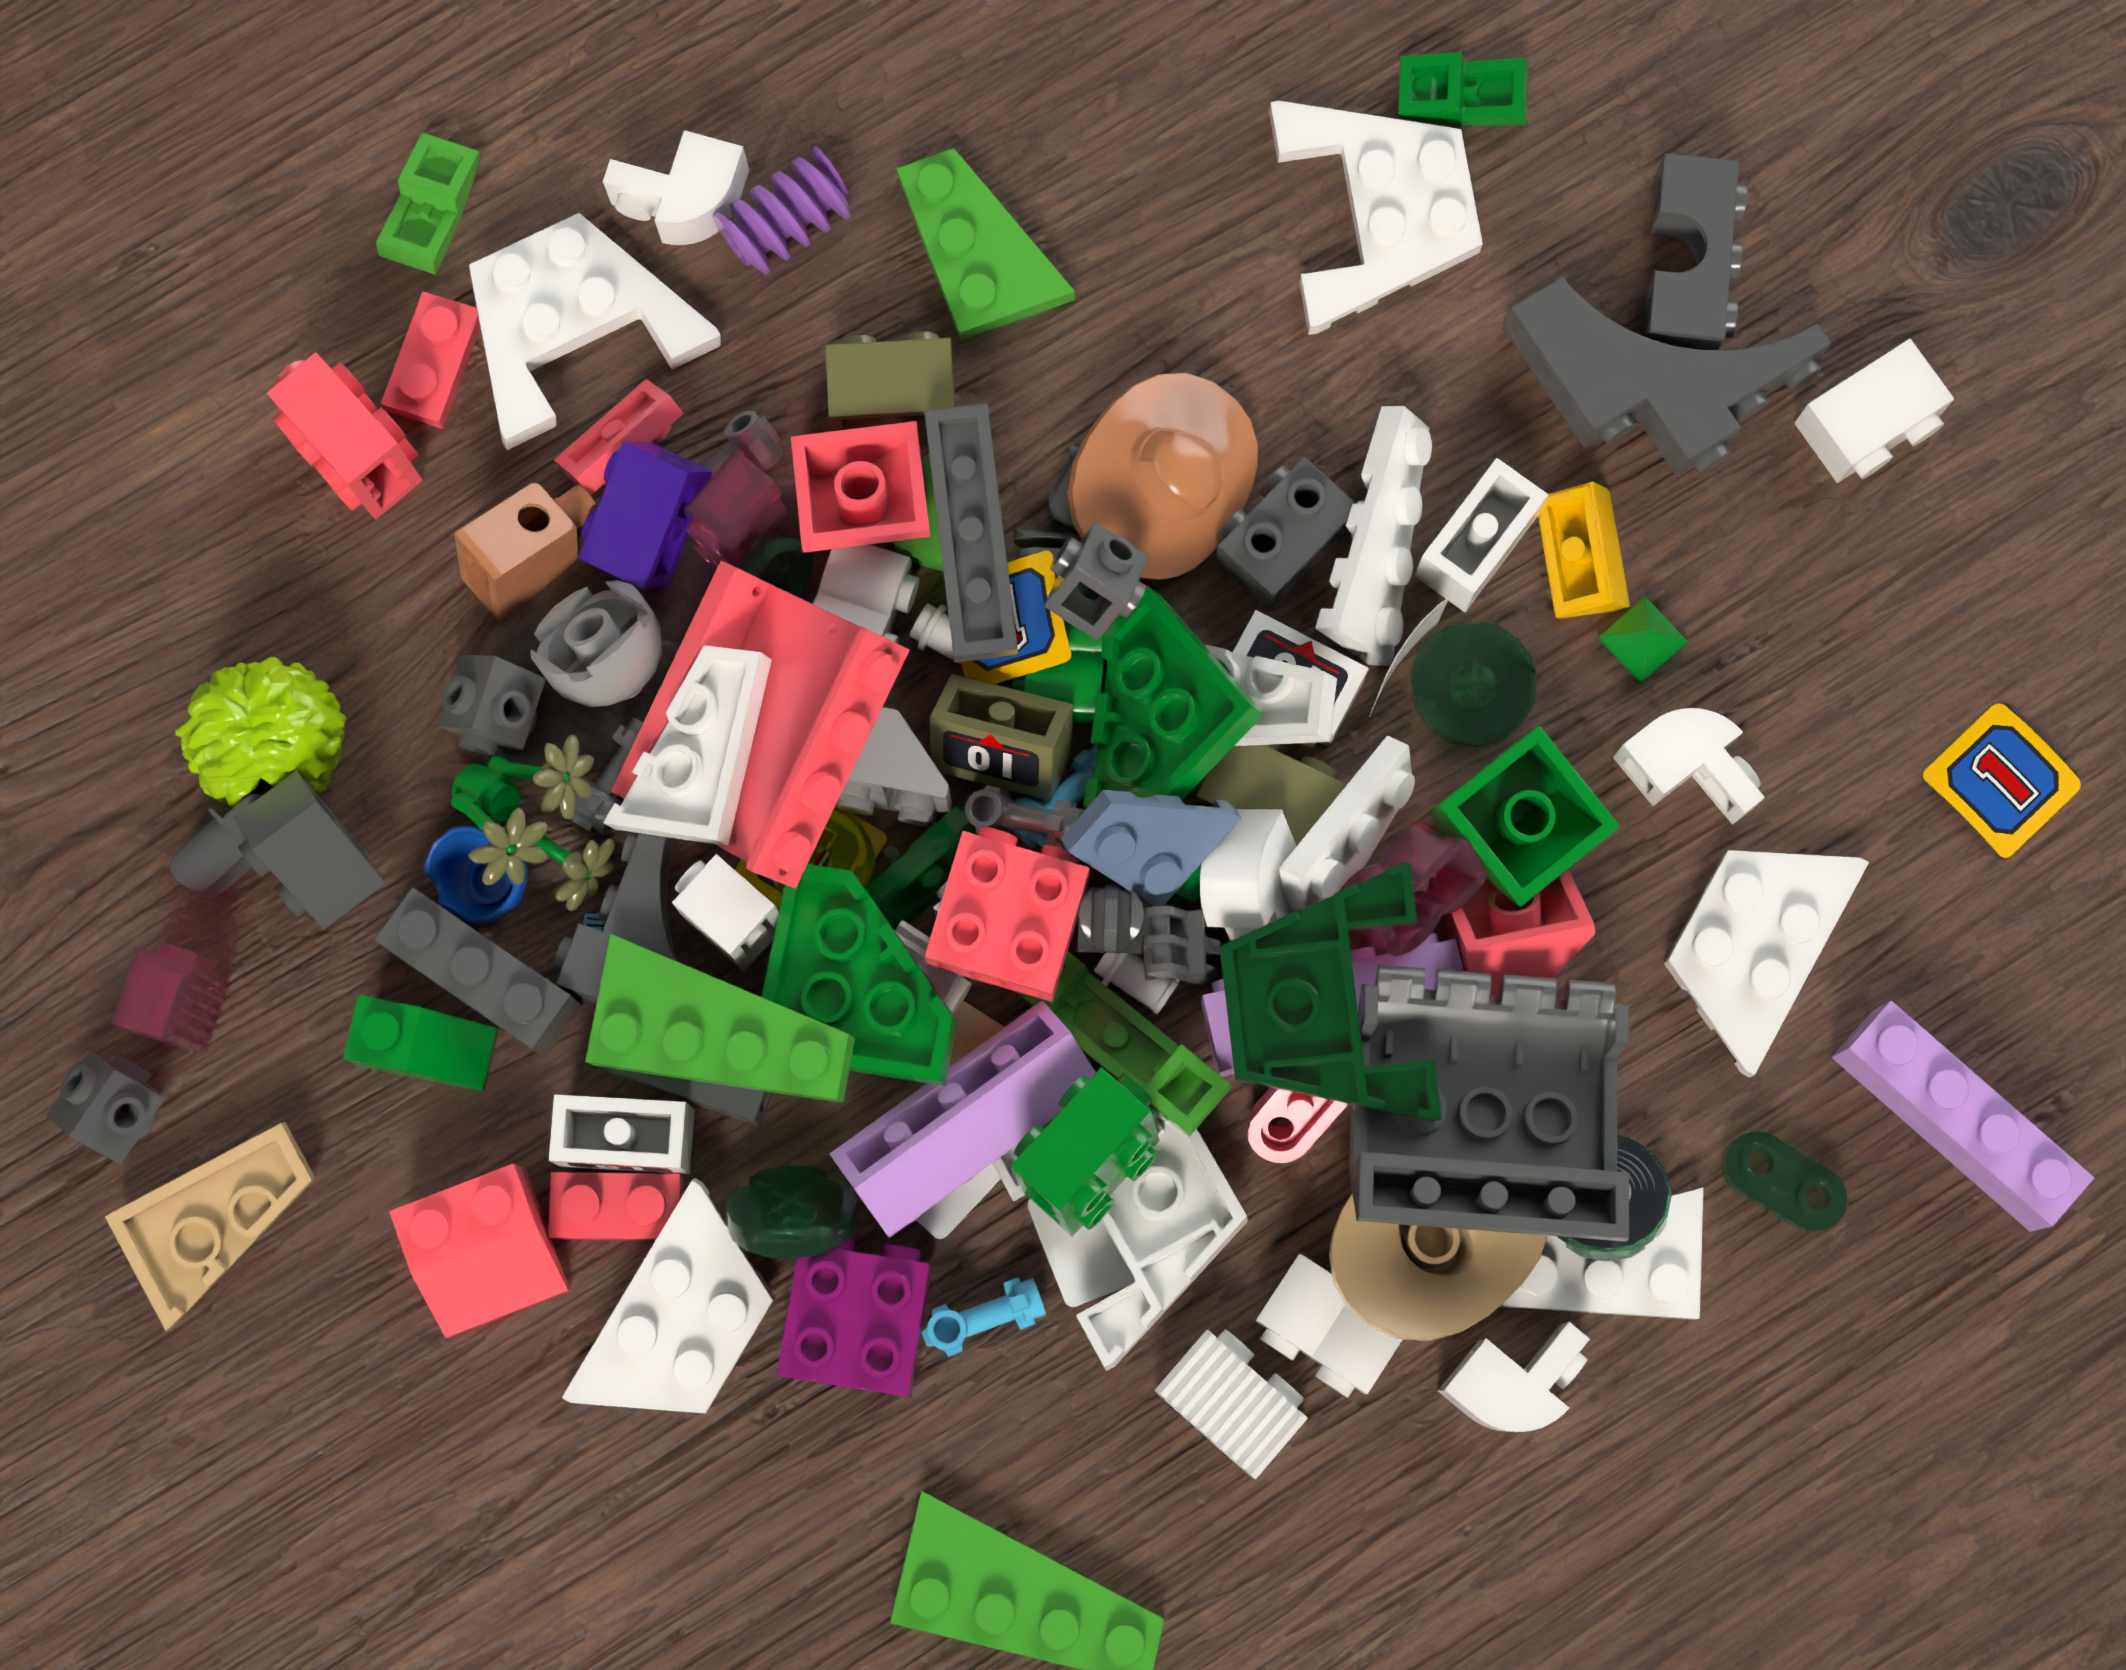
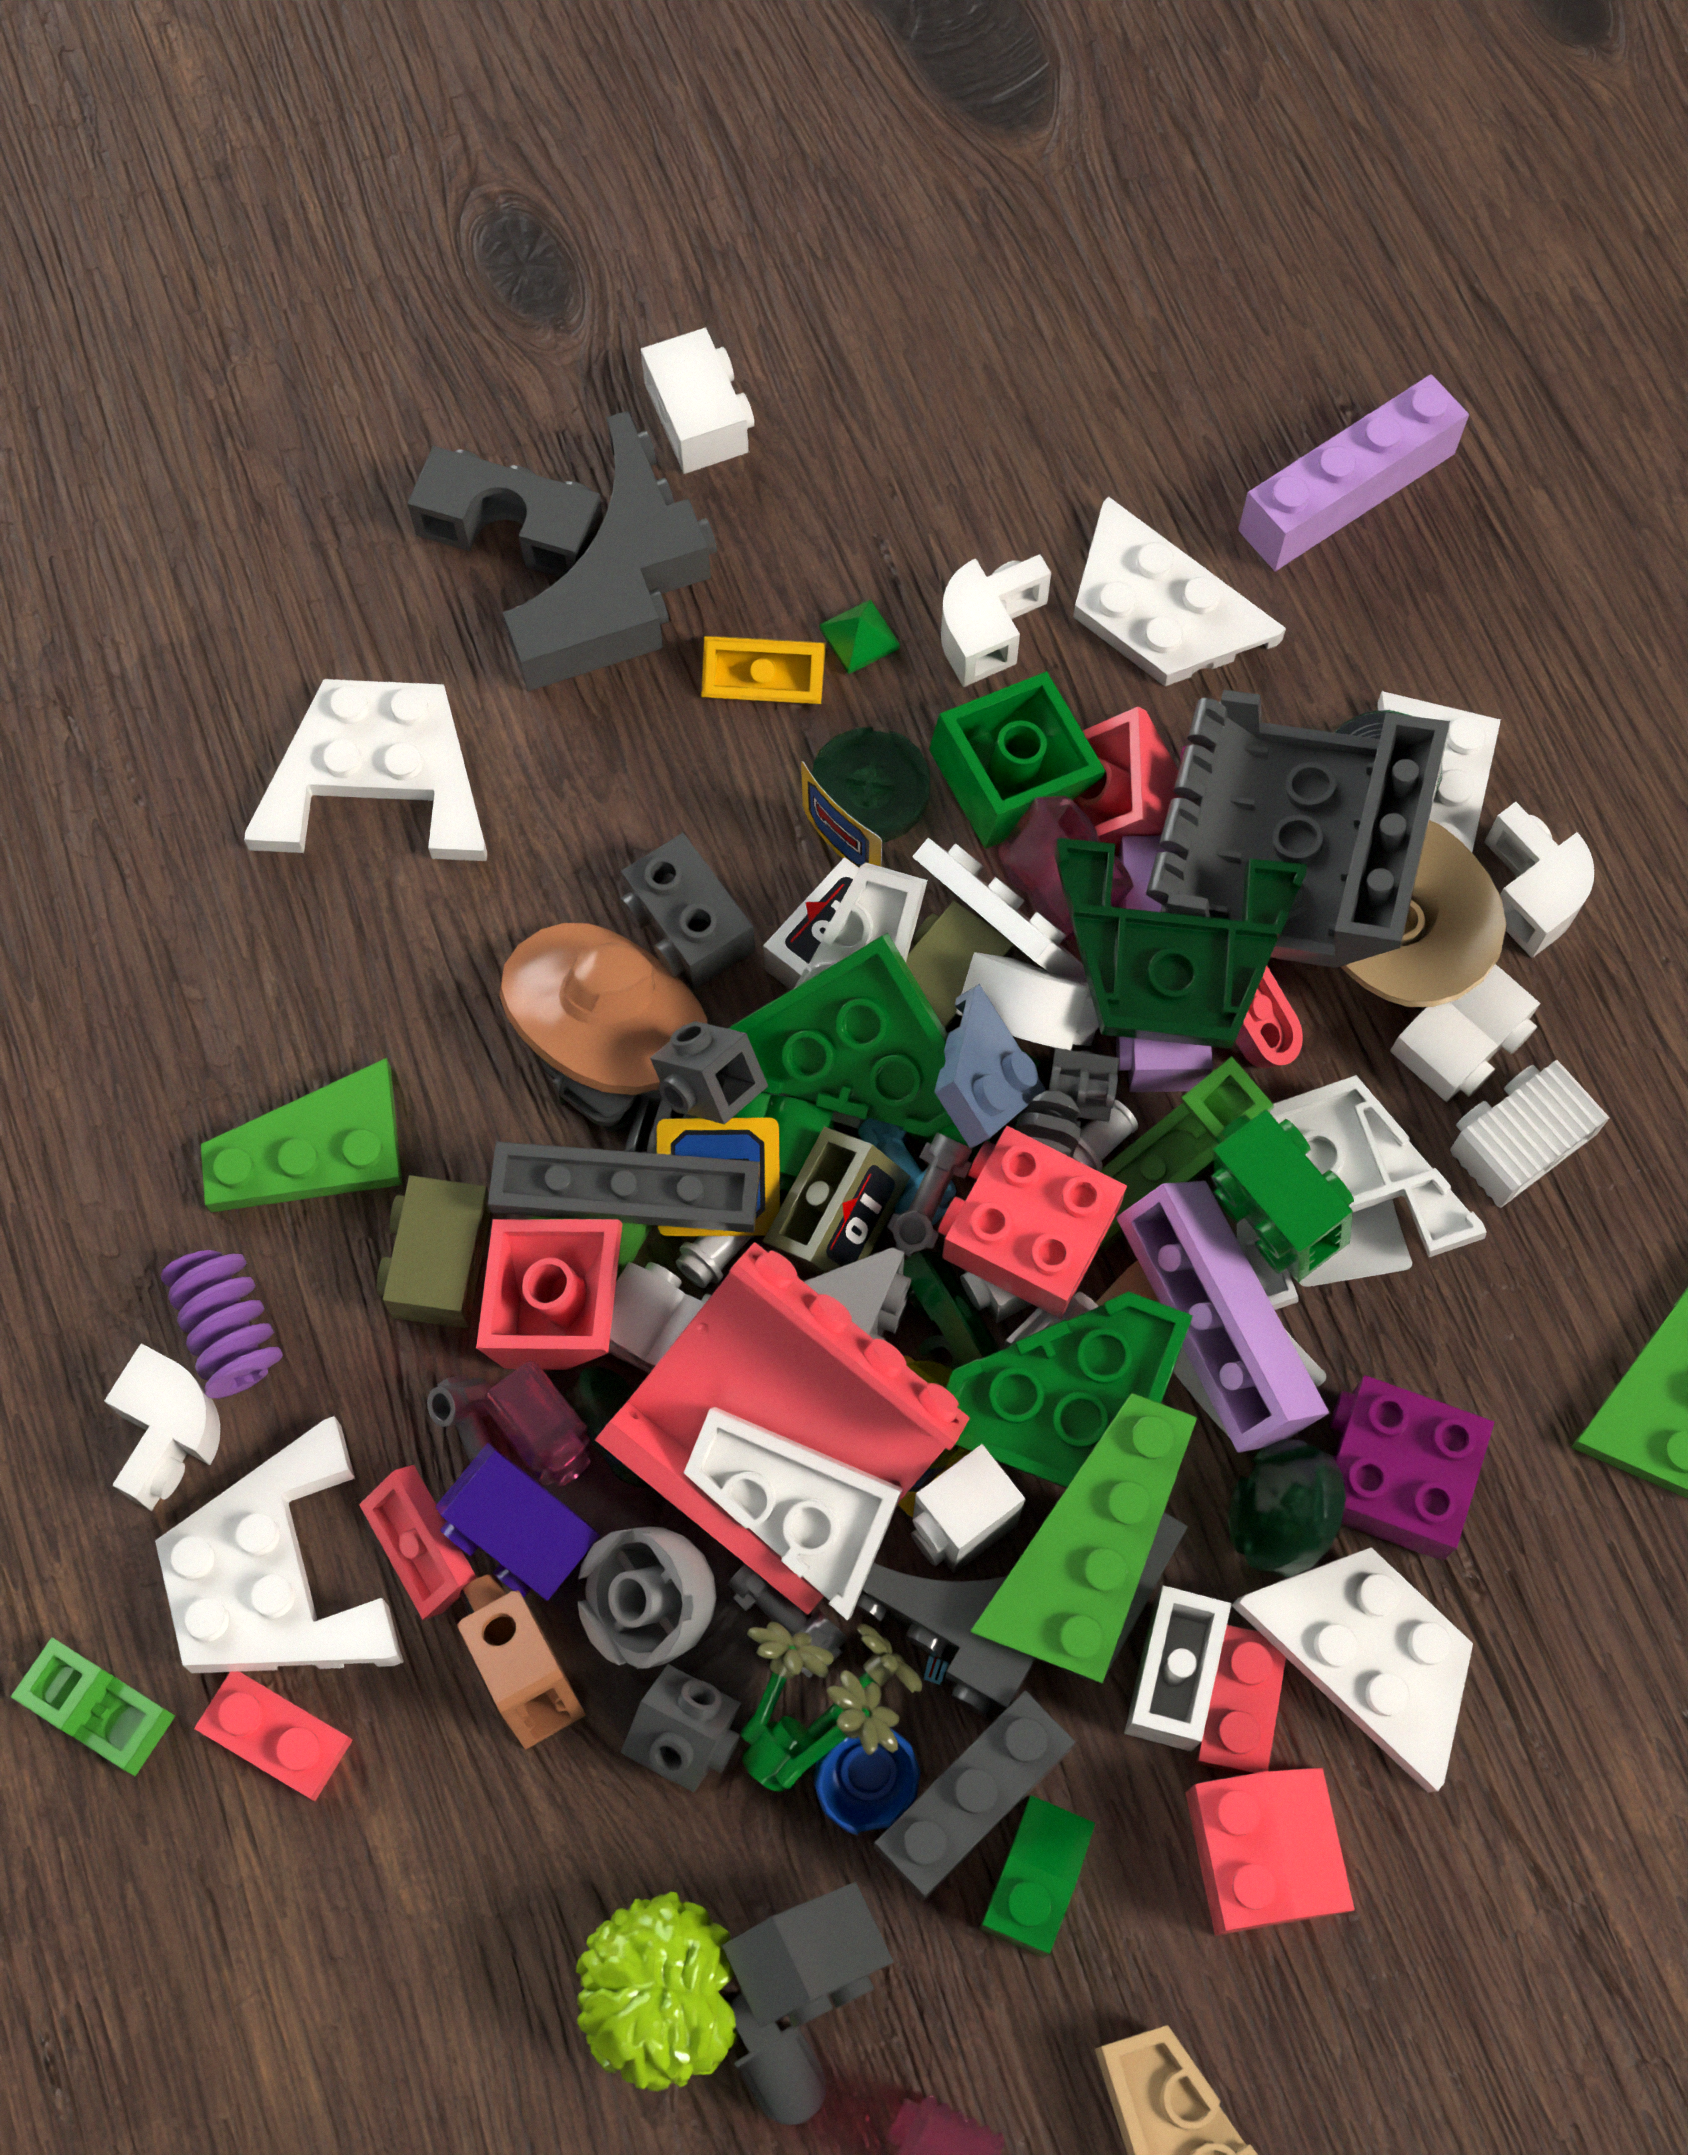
camera: 80 degrees left, 10 degrees down
coral brick [267,352,423,520] -> none
medium azure bar [922,1277,1046,1357] -> none
white wing [1315,406,1432,666] -> none
green slope [1399,52,1529,126] -> none
white brick [1415,458,1549,612] -> none
clear green plate [1721,1131,1848,1232] -> none
sticker [1923,703,2081,858] -> none

